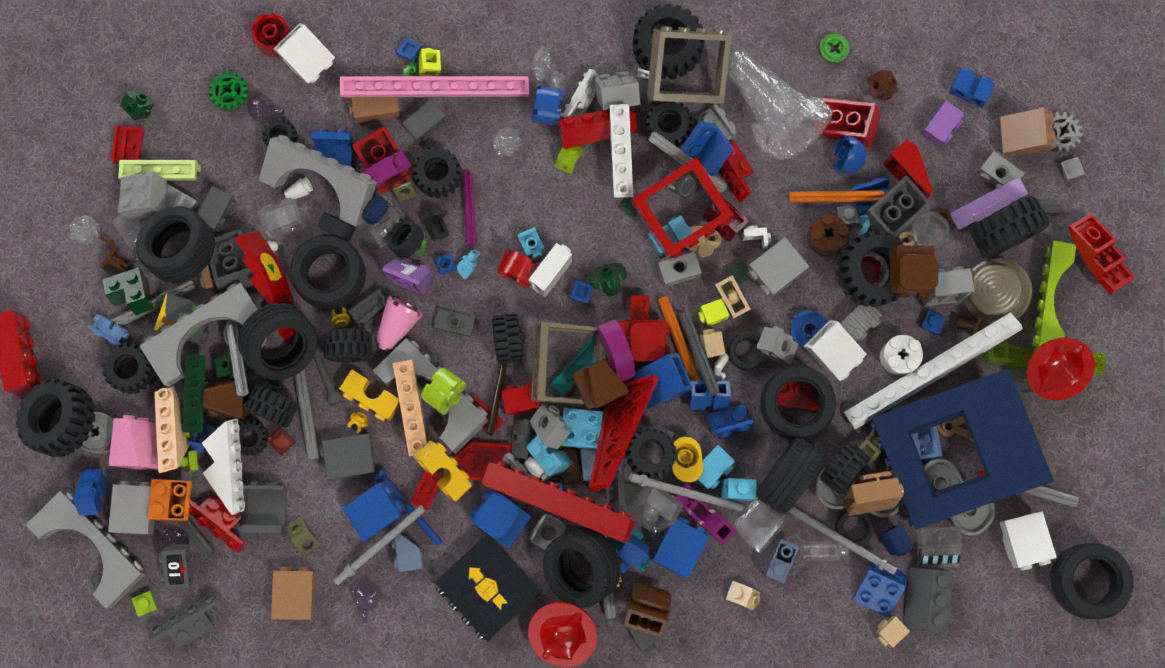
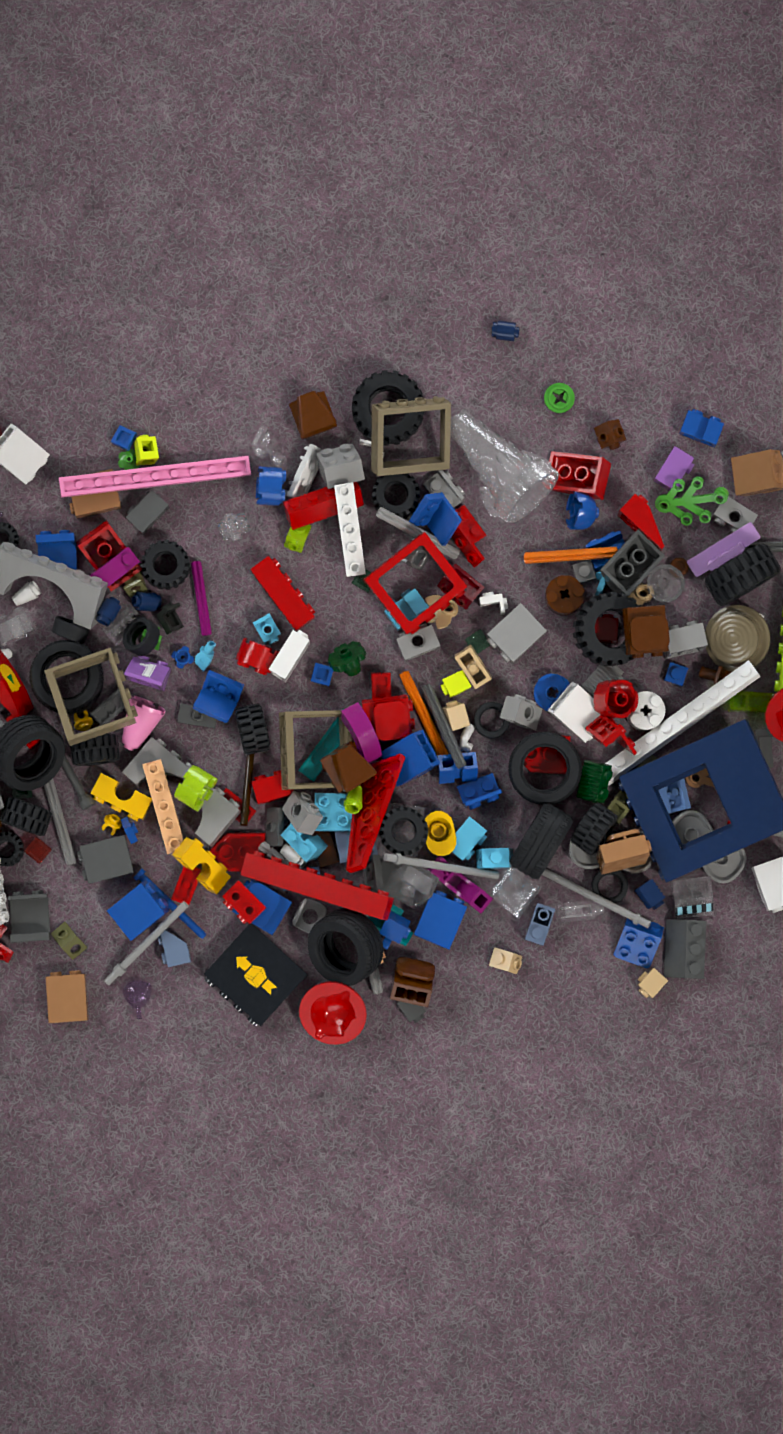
camera: 10 degrees left, 5 degrees up
none -> dark tan window [44,648,138,746]
none -> blue plate [120,817,138,844]
none -> dark blue brick [131,591,162,612]
none -> blue bracket [193,670,244,723]
none -> red brick [222,880,266,924]
none -> red brick [250,556,315,632]
none -> reddish brown piece [289,391,337,439]
none -> lime cone [343,786,363,814]
none -> dark green brick [576,760,613,803]
none -> red bracket [585,715,637,756]
none -> red brick [593,680,639,718]
none -> bright green plant [655,476,729,526]

